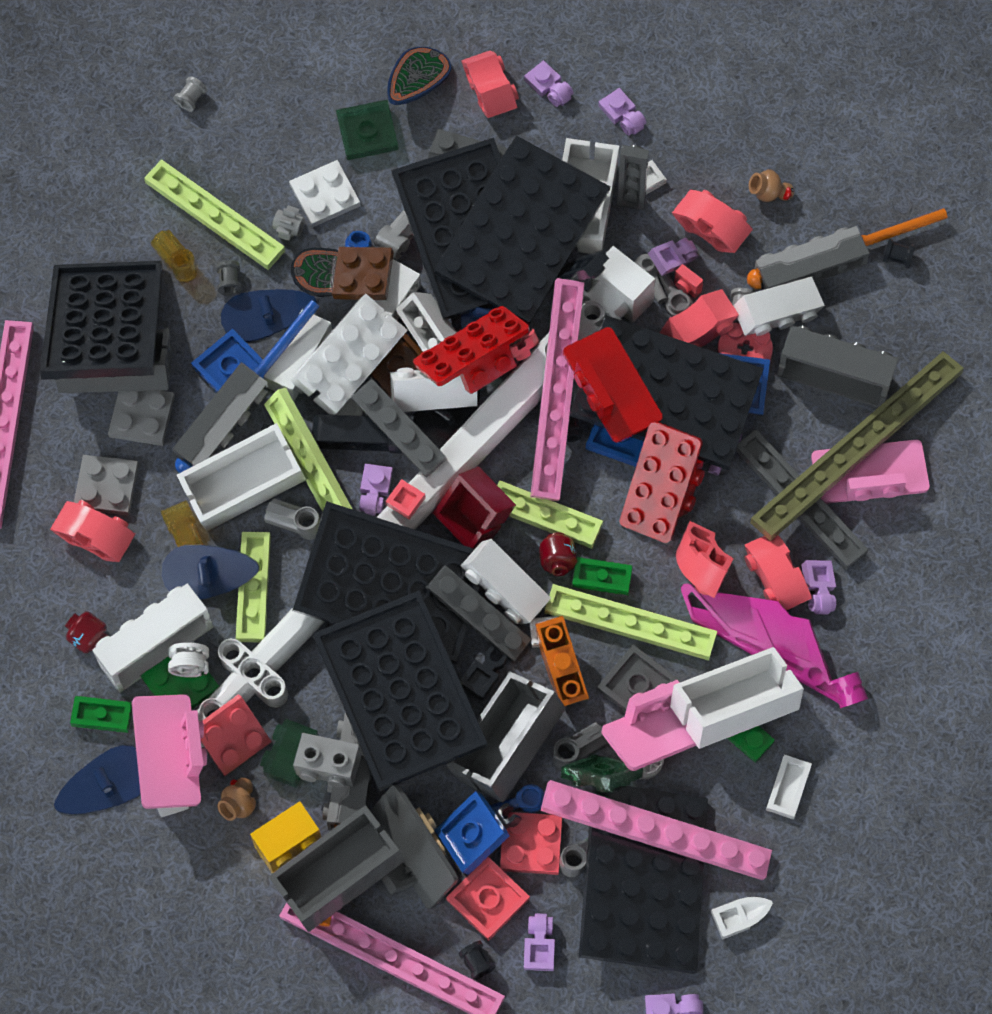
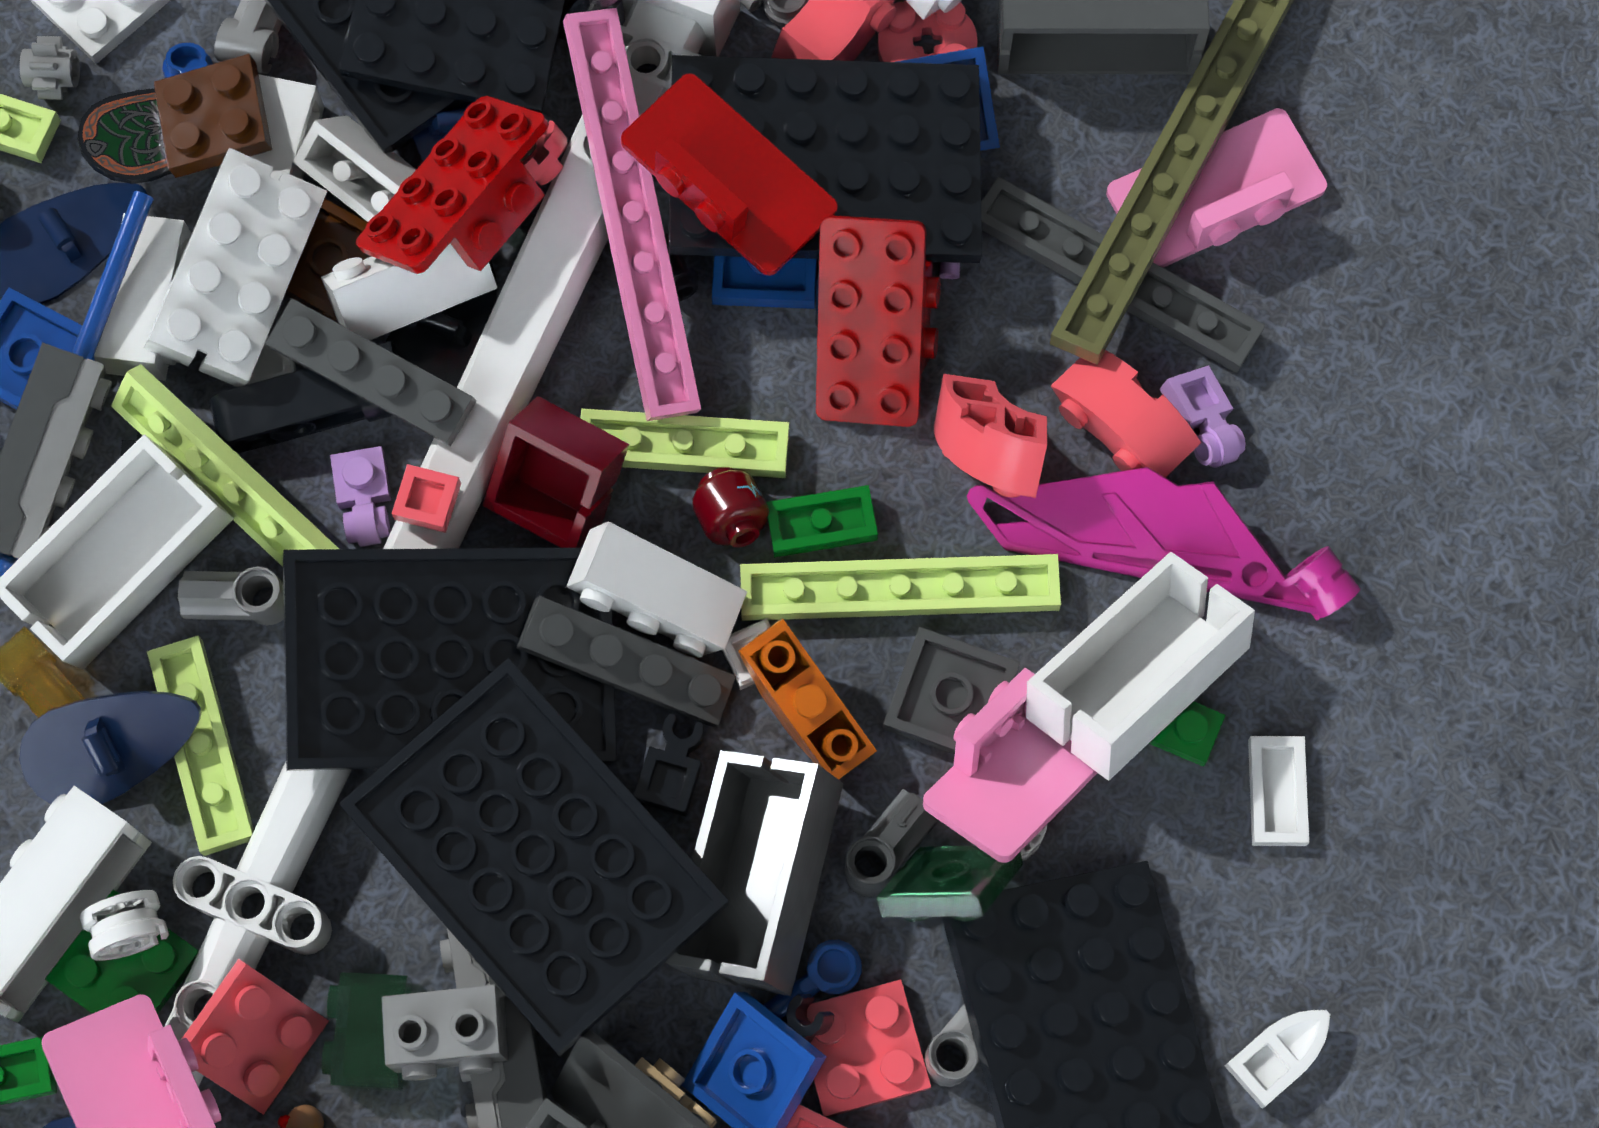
camera: 20 degrees left, 5 degrees up
bright pink plate [541,780,772,880] -> none

